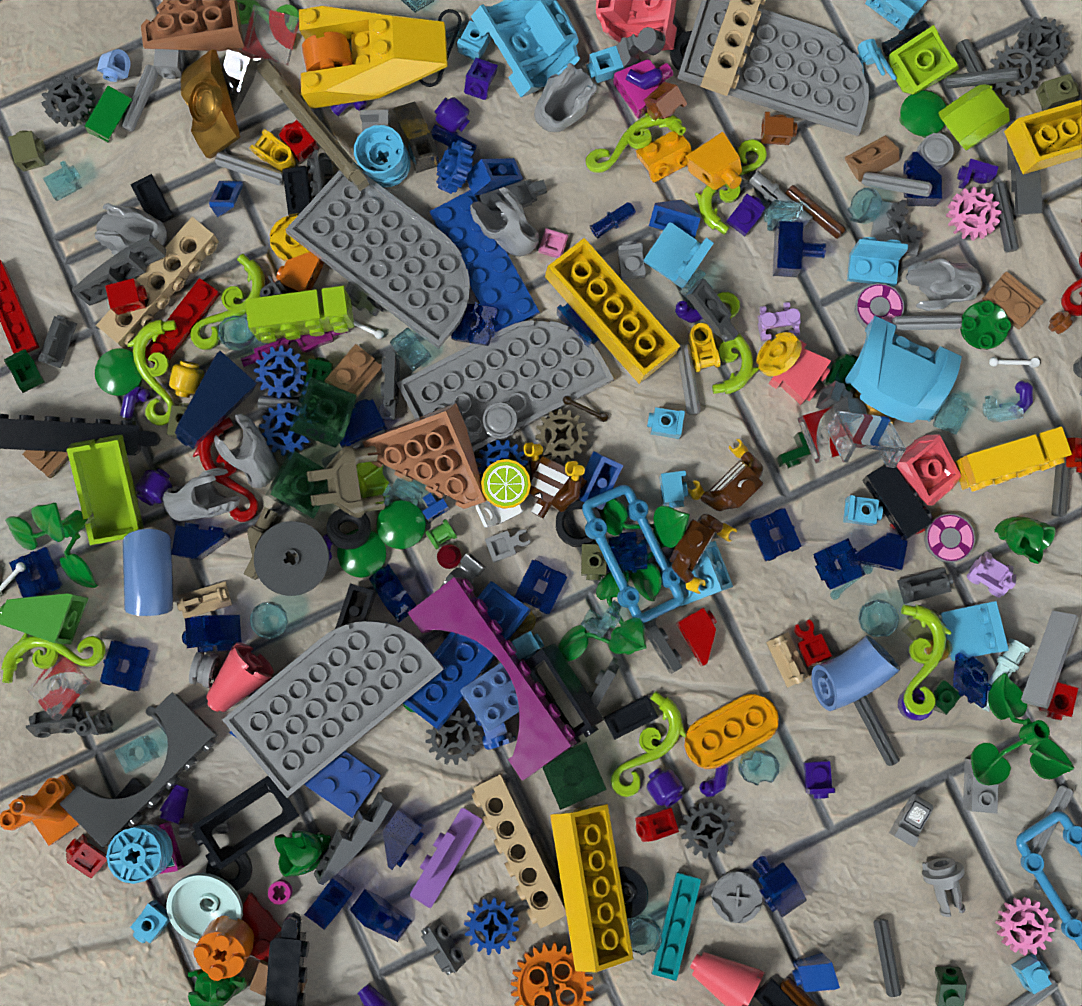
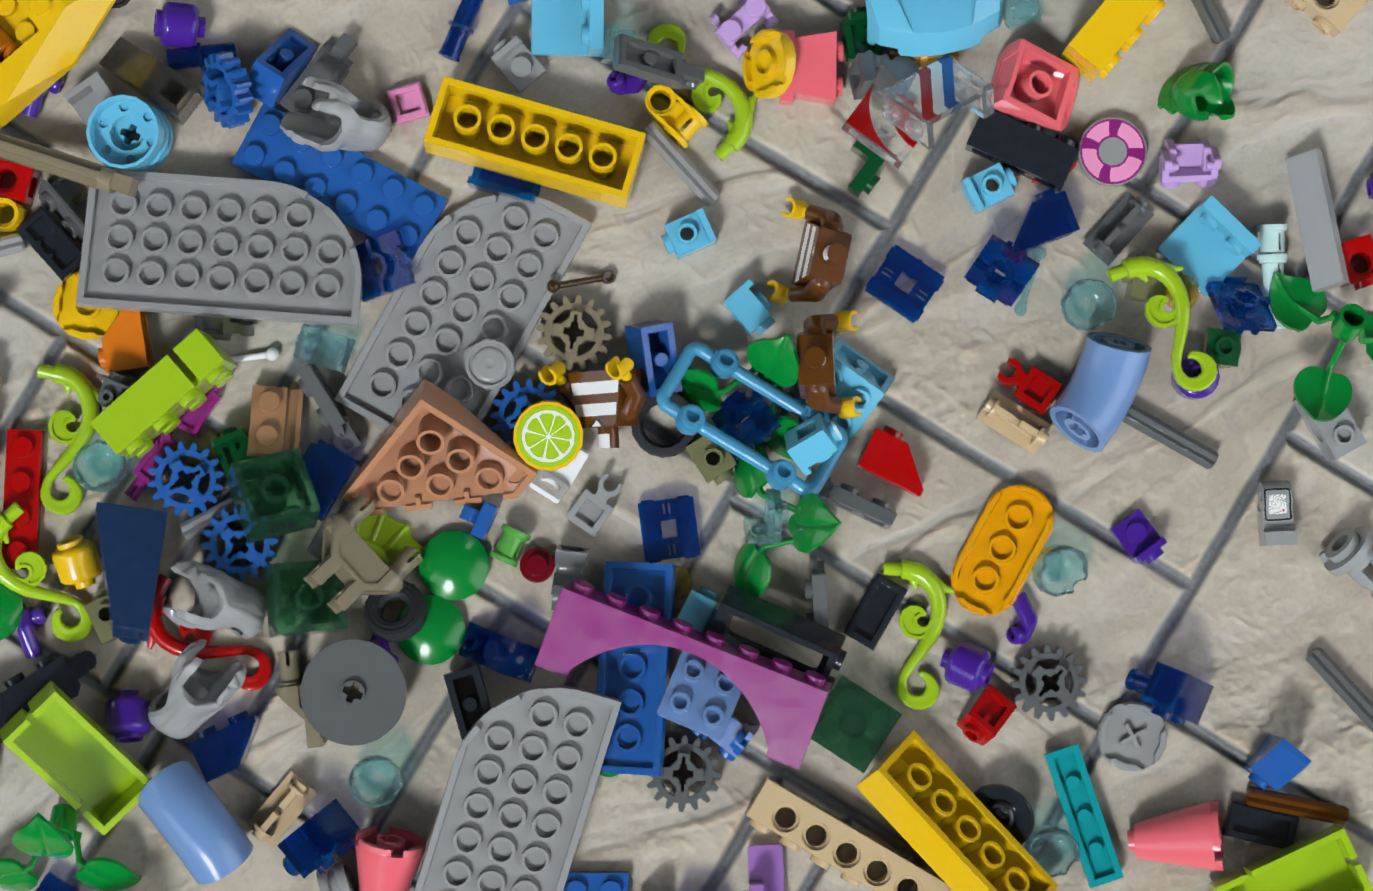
camera: 35 degrees left, 5 degrees up
clear light blue bracket [382,478,423,507] -> none
none -> medium azure brick [784,413,842,476]

